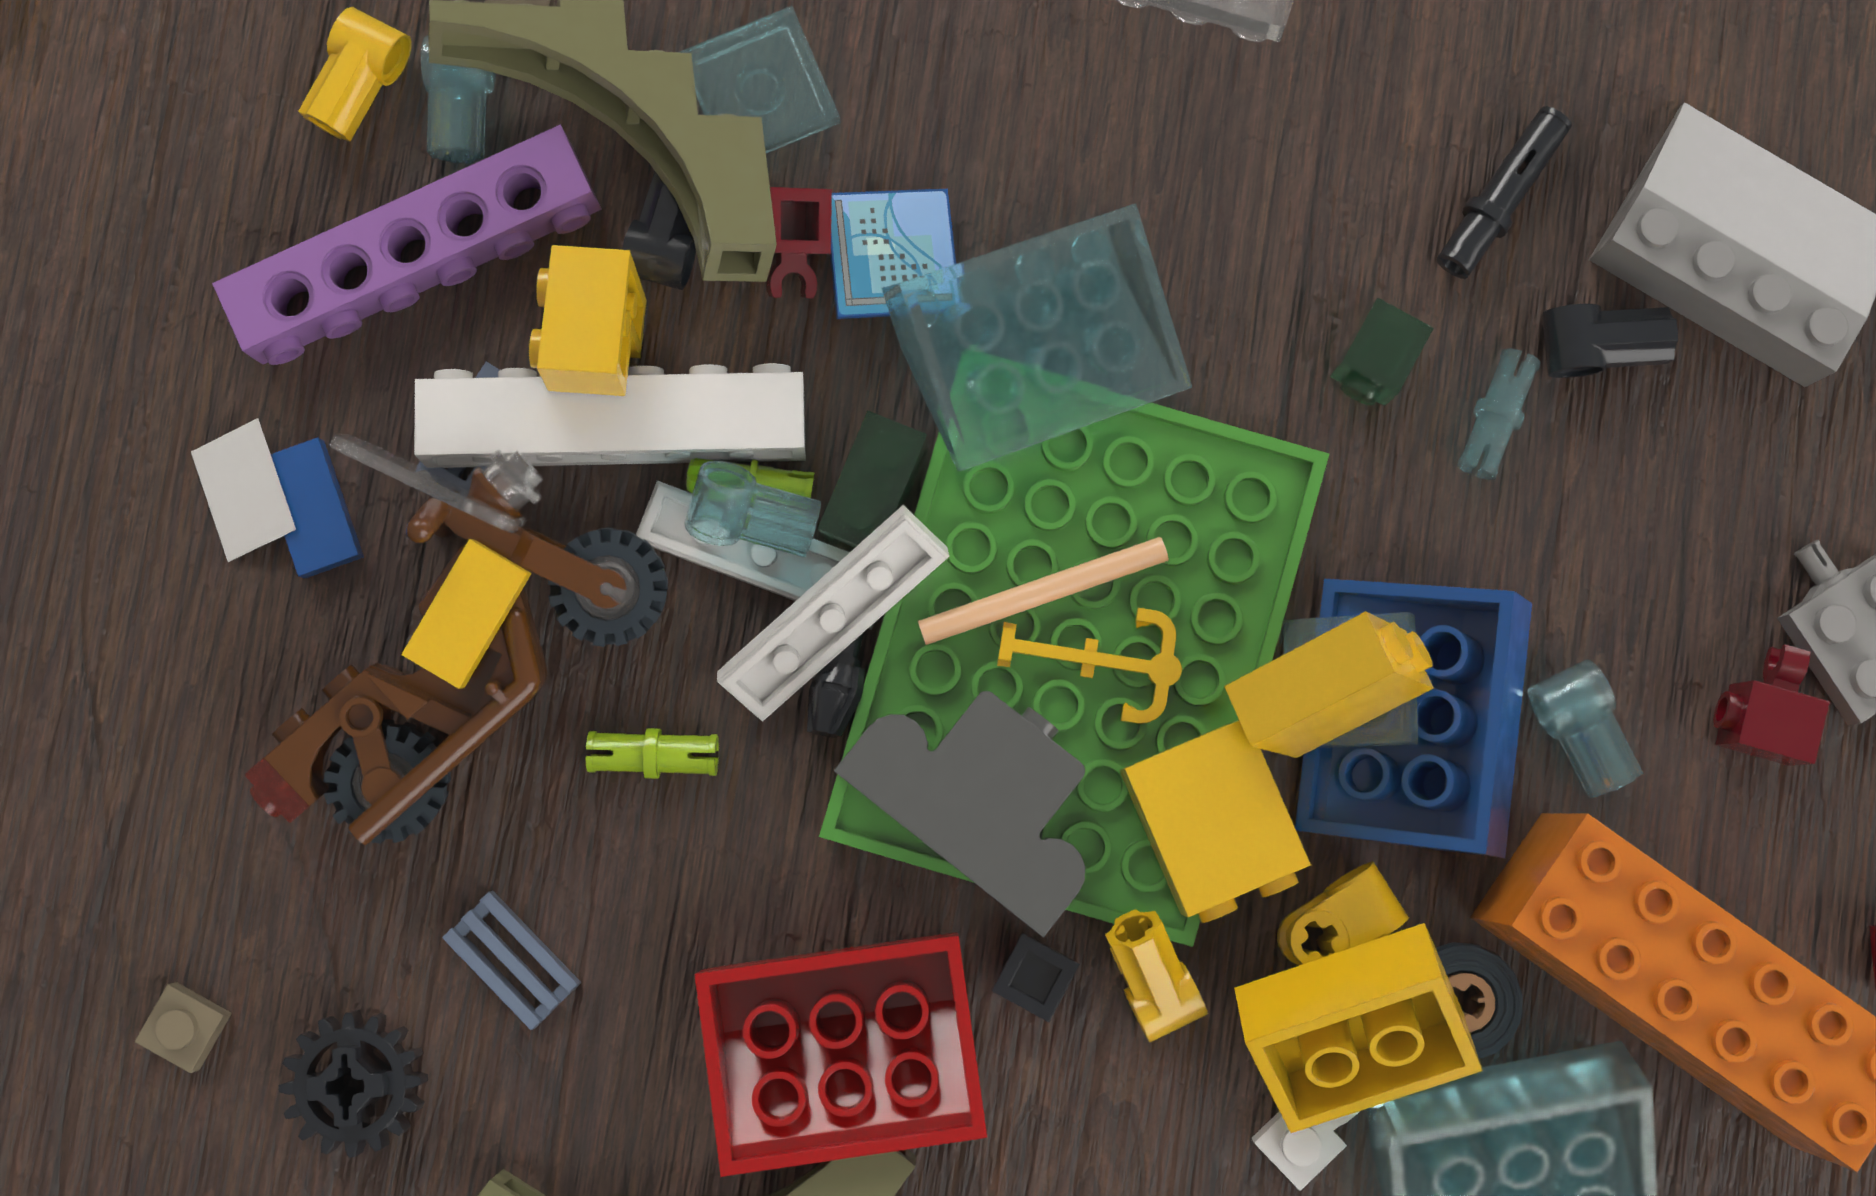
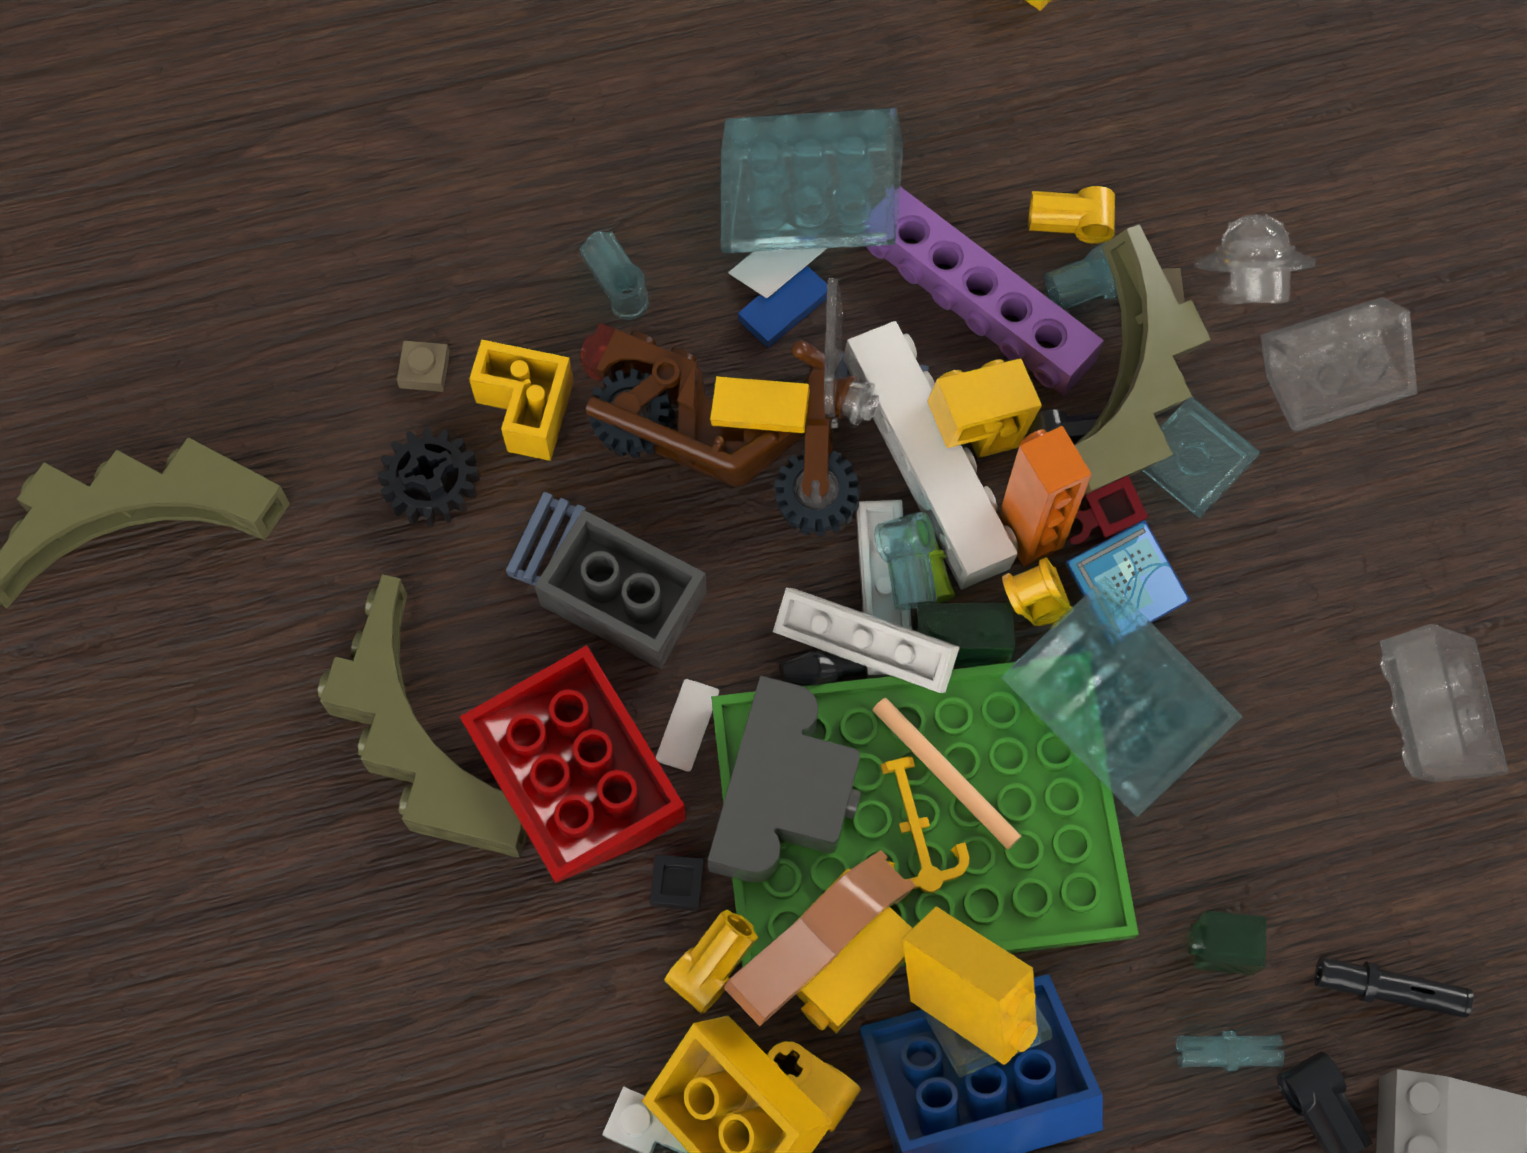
camera: 65 degrees right, 15 degrees down
lime pin [586,728,719,779] -> none
none -> yellow brick [469,339,574,461]
none -> dark grey brick [535,510,707,670]
none -> clear light blue piece [579,230,649,320]
none -> white sticker [656,679,719,772]
none -> clear light blue slope [721,108,903,253]
none -> nougat piece [724,850,916,1026]
none -> orange brick [998,426,1092,567]
none -> yellow piece [1002,558,1072,626]

